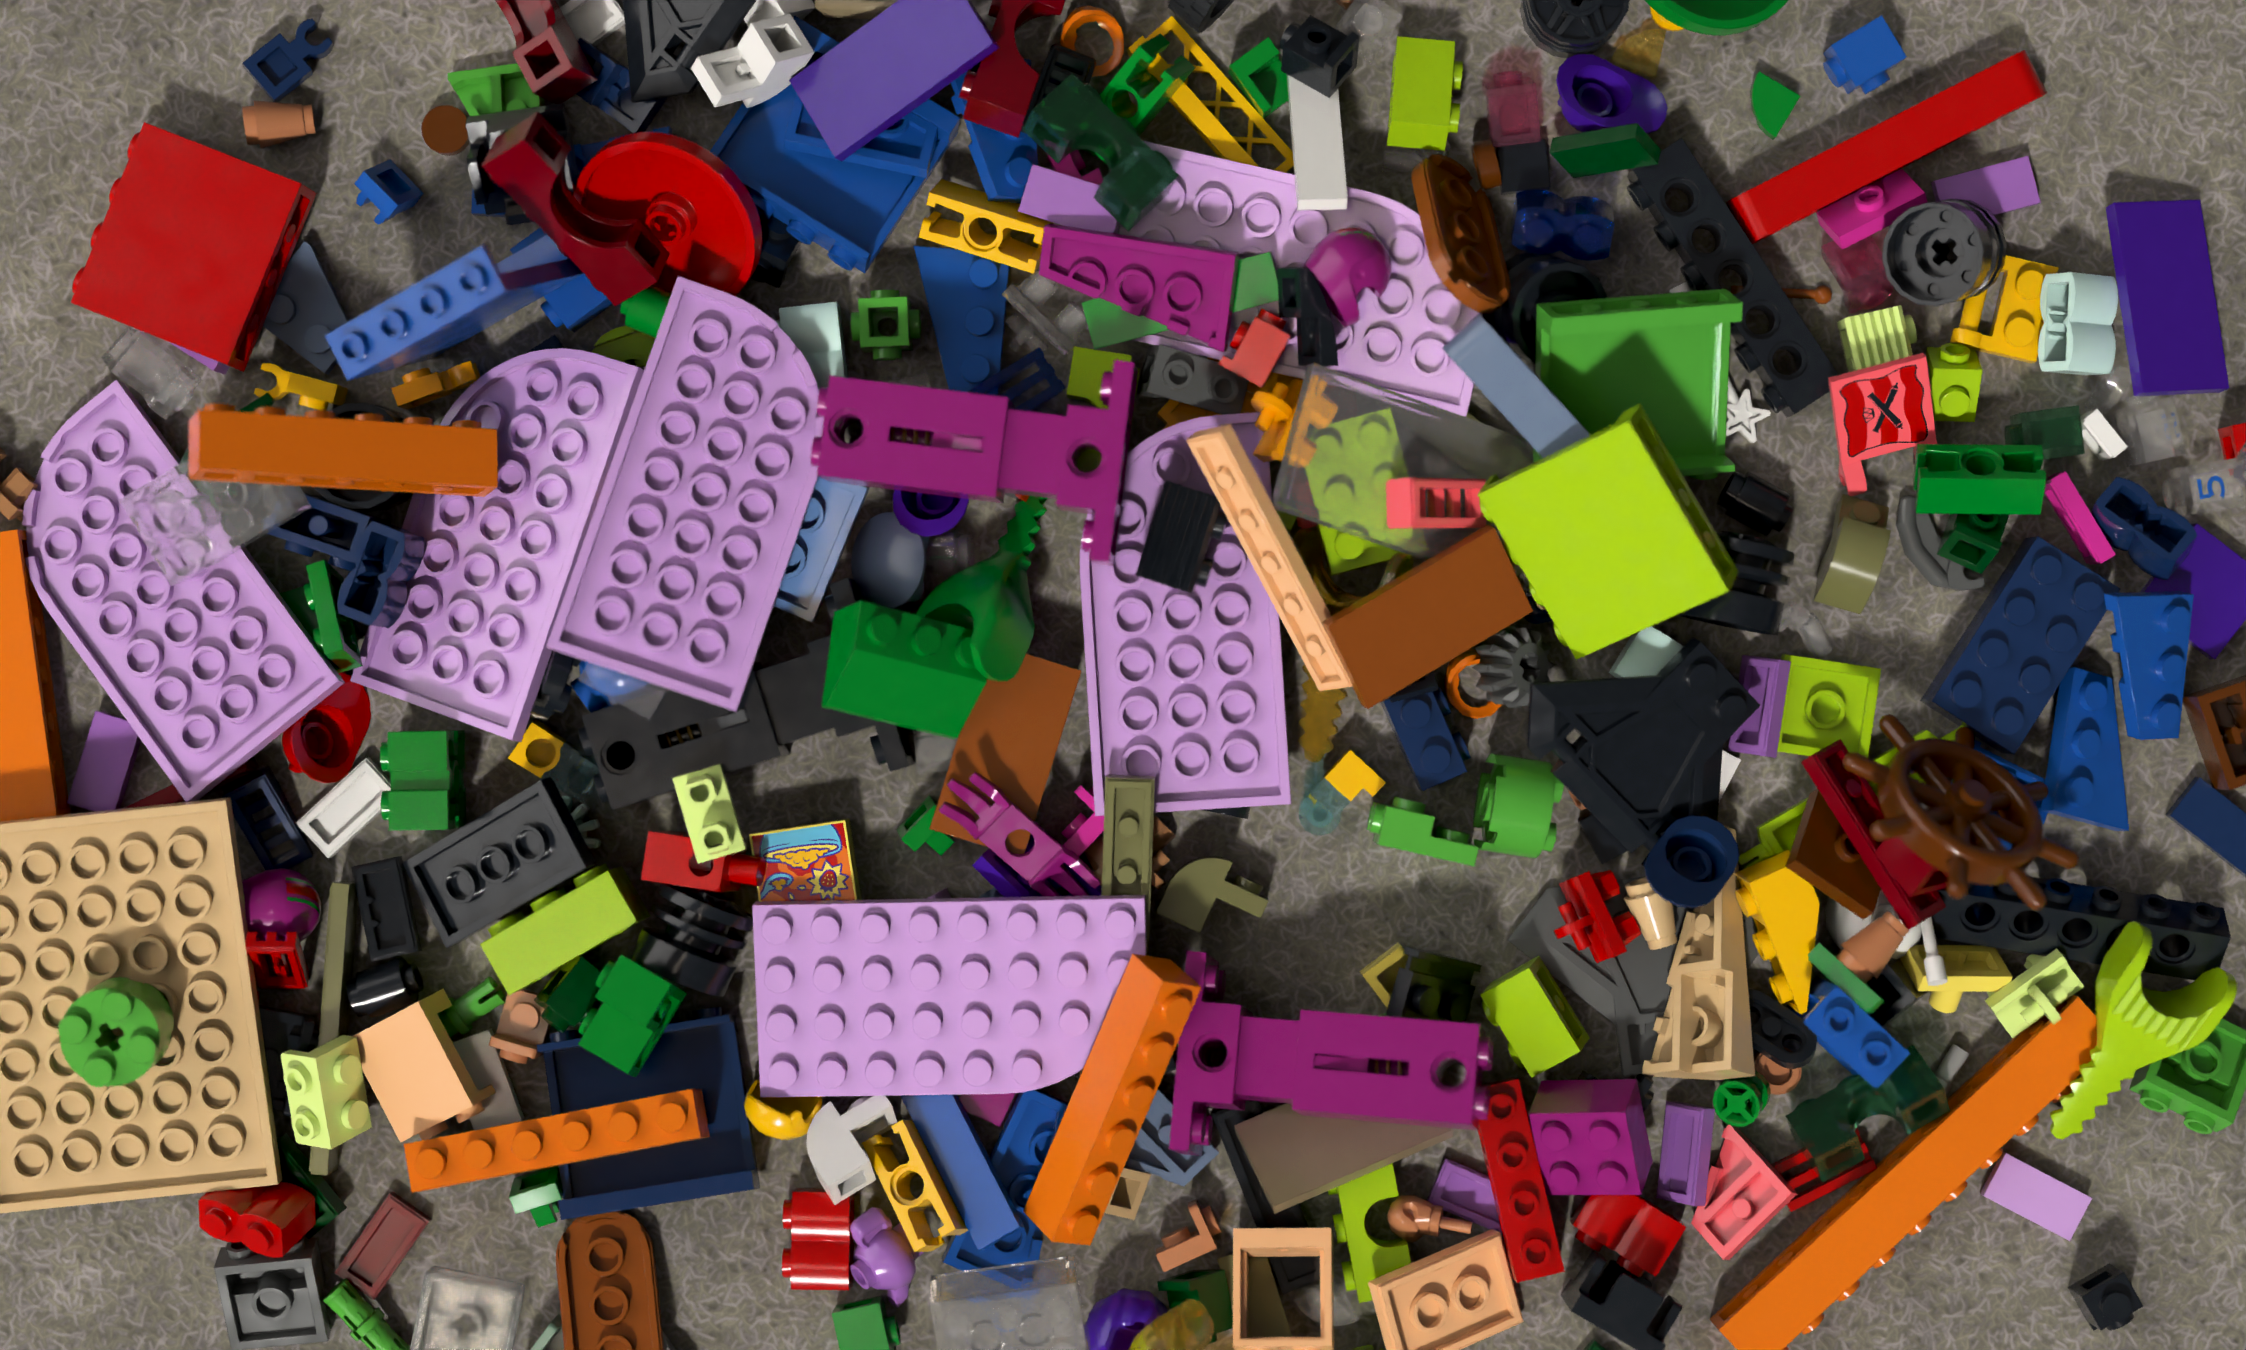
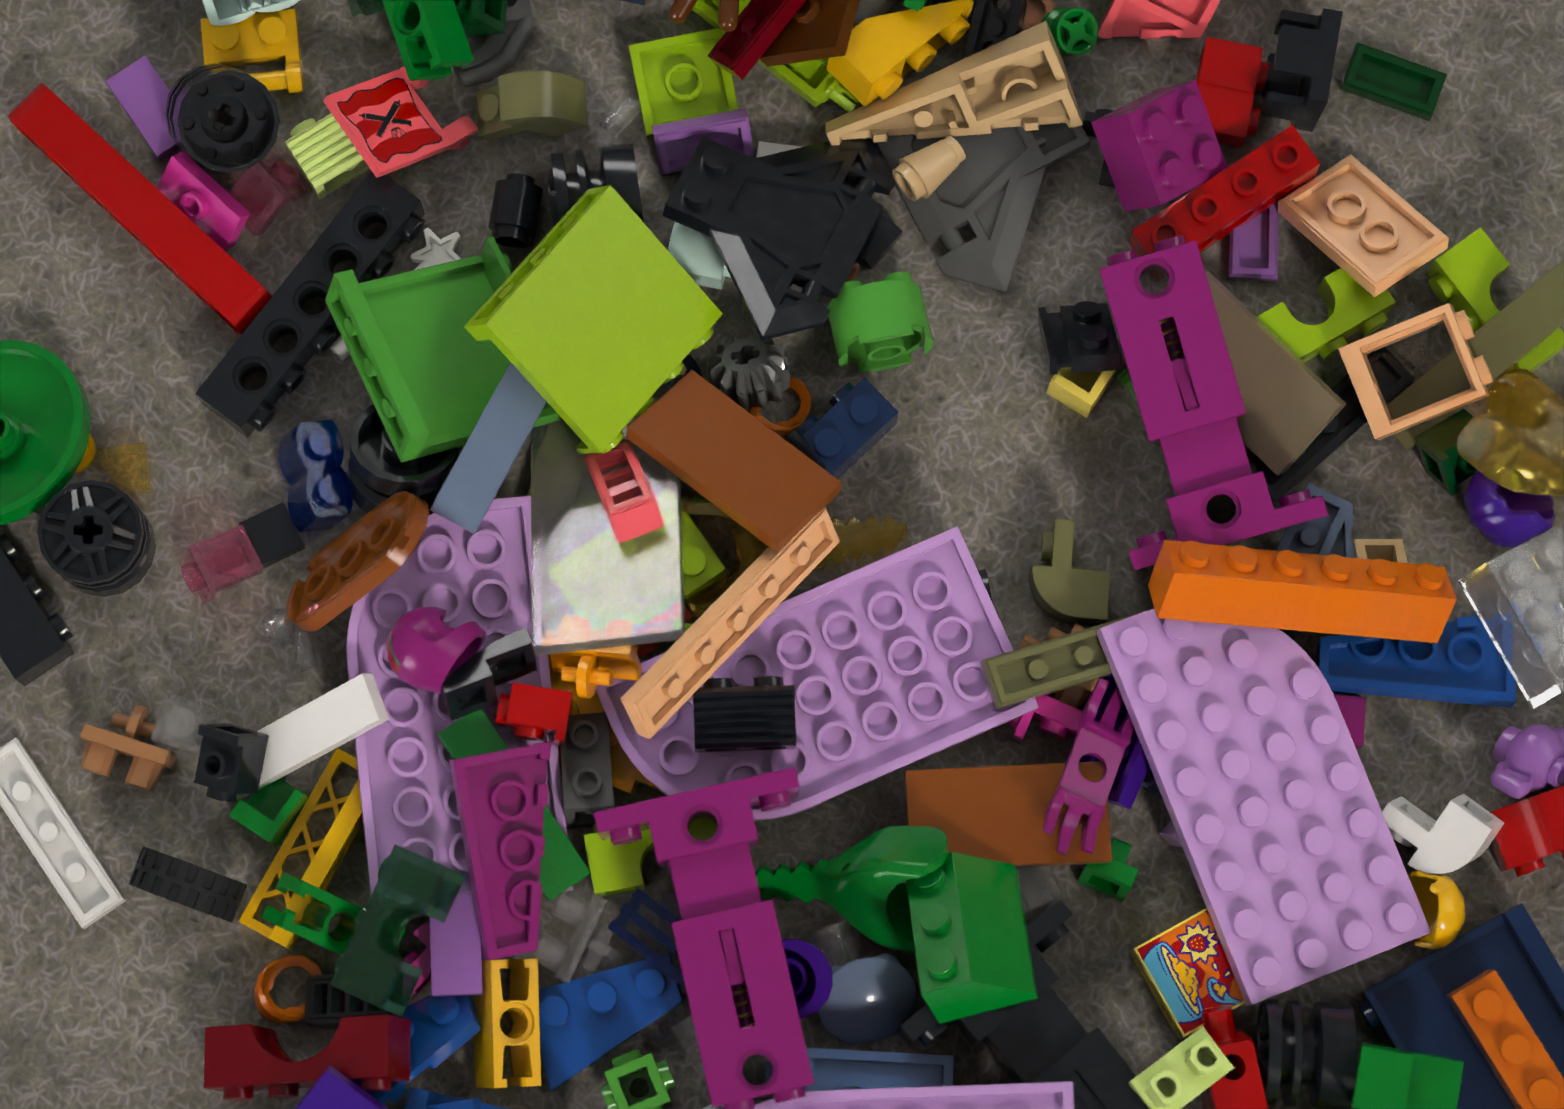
camera: 115 degrees left, 10 degrees down
yellow piece [862,1120,968,1252] -> none
blue tile [900,1095,1025,1250] -> none
nougat bracket [1156,1199,1222,1272] -> none
leg [1298,748,1386,836] -> none
bright green plate [1366,796,1479,866] -> none
lime brick [1387,36,1463,151] -> none
nougat piece [1387,1195,1473,1242] -> none
reddish brown tile [1471,138,1502,190] -> none
lime brick [1480,956,1590,1078] -> none
dark green tile [1550,123,1661,178] -> none
red hips [1553,870,1641,963] -> none
dark purple piece [1556,54,1668,134] -> none
dark blue piece [1644,815,1739,908] -> none
medium lavender tile [1656,1101,1715,1206] -> none
dark orange hinge [1731,285,1832,304] -> none
green tile [1750,71,1800,140] -> none
blue brick [1823,15,1907,94] -> none
lime bracket [1926,343,1983,422] -> none

